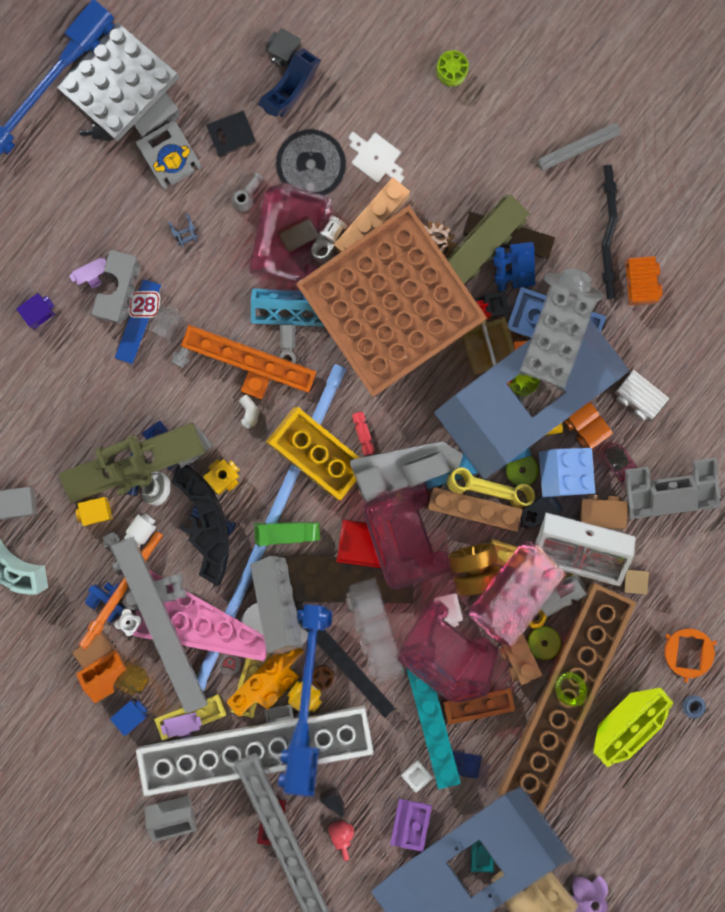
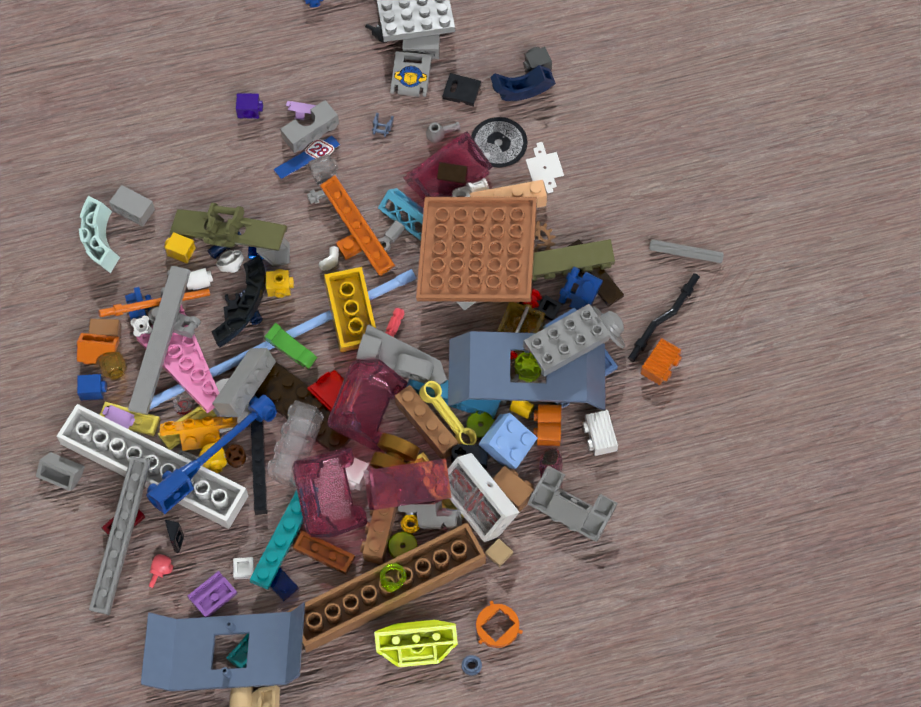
camera: 45 degrees right, 20 degrees down
lime wheel [436,50,469,86] -> none

